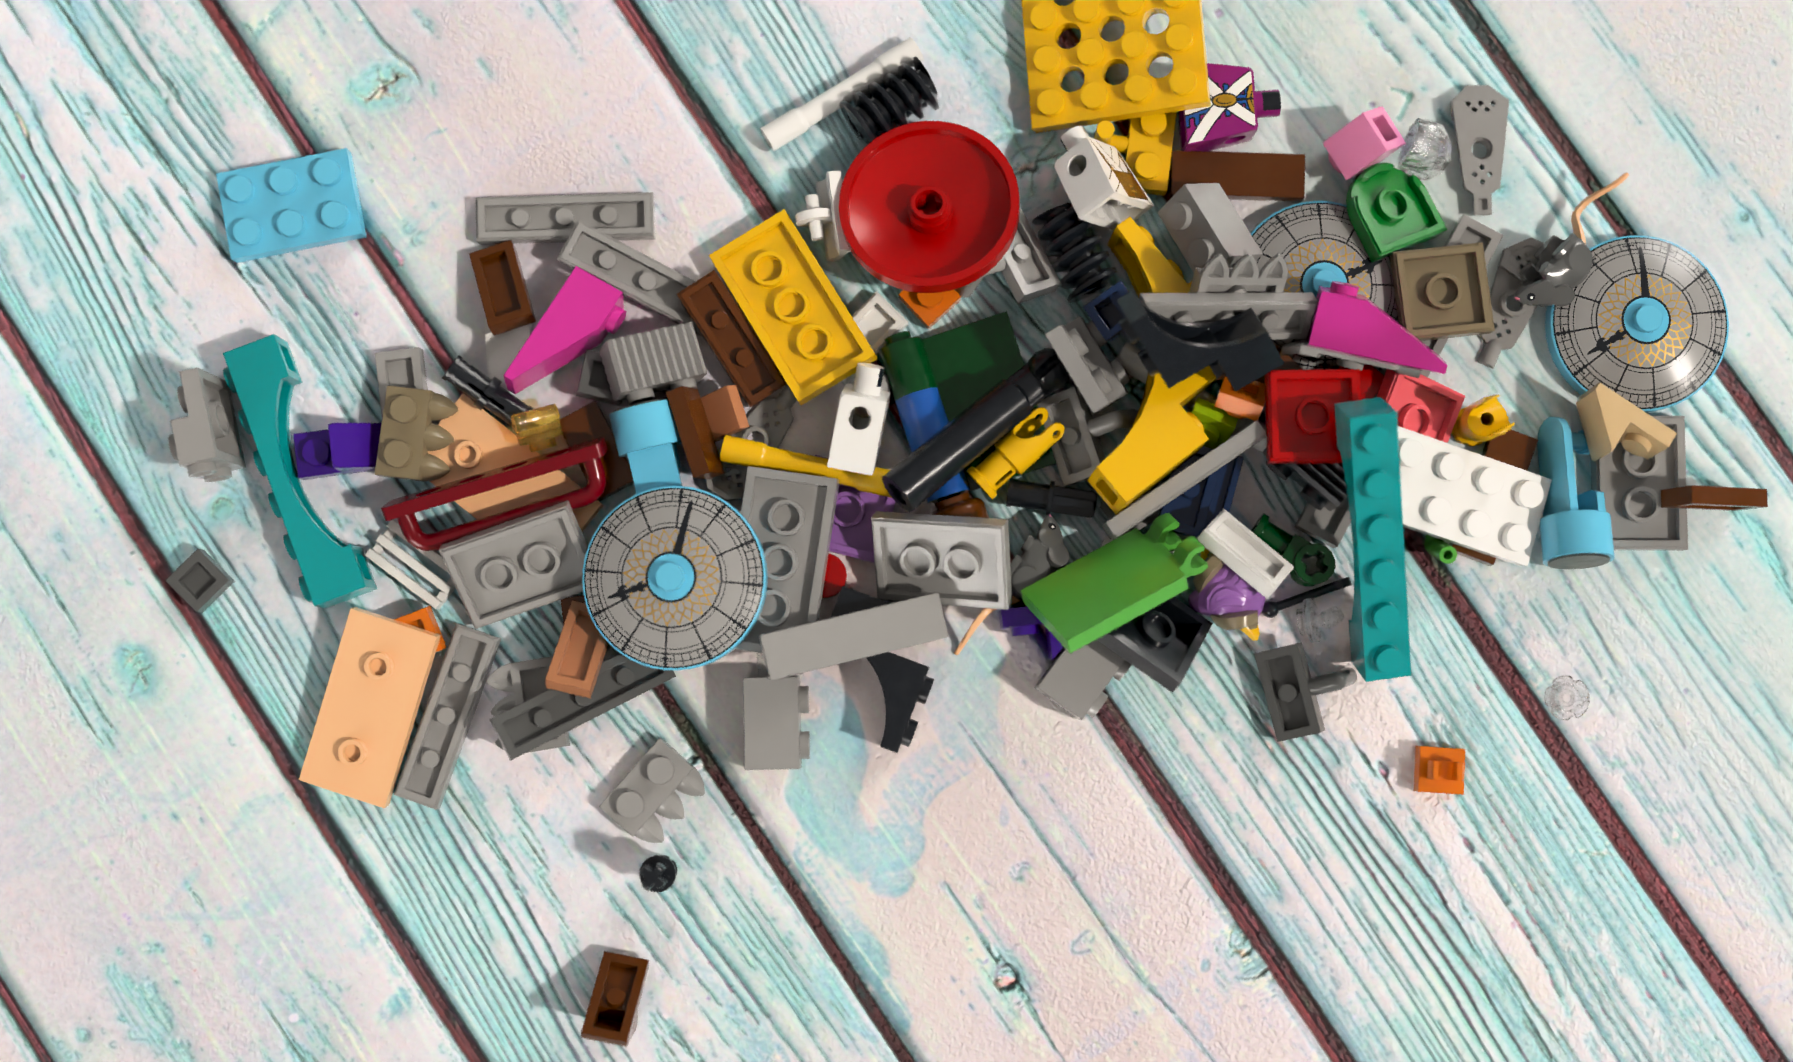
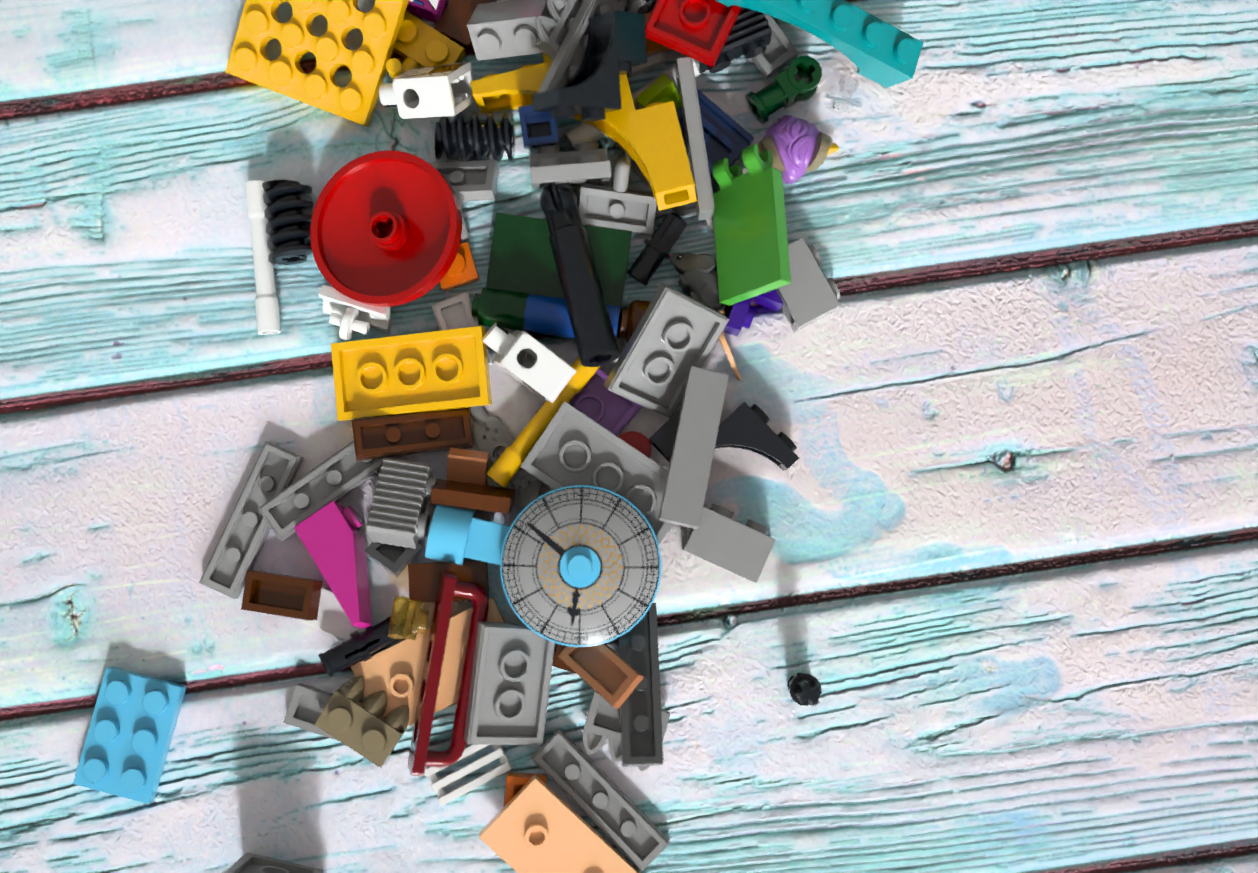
camera: 65 degrees left, 0 degrees up
teal arch [223,334,377,608] -> none
dark purple slope [293,423,382,480] -> none
reddish brown slope [581,951,649,1047] -> none
light grey plate [599,738,705,843] -> none
yellow piece [966,407,1065,499] -> none
black plate [1096,597,1213,692] -> none
white tile [1197,509,1294,599] -> none
orange plate [1214,376,1265,421] -> none
dark grey plate [1254,642,1357,742] -> none
black hinge [1262,577,1352,618] -> none
orange tile [1413,746,1465,795] -> none

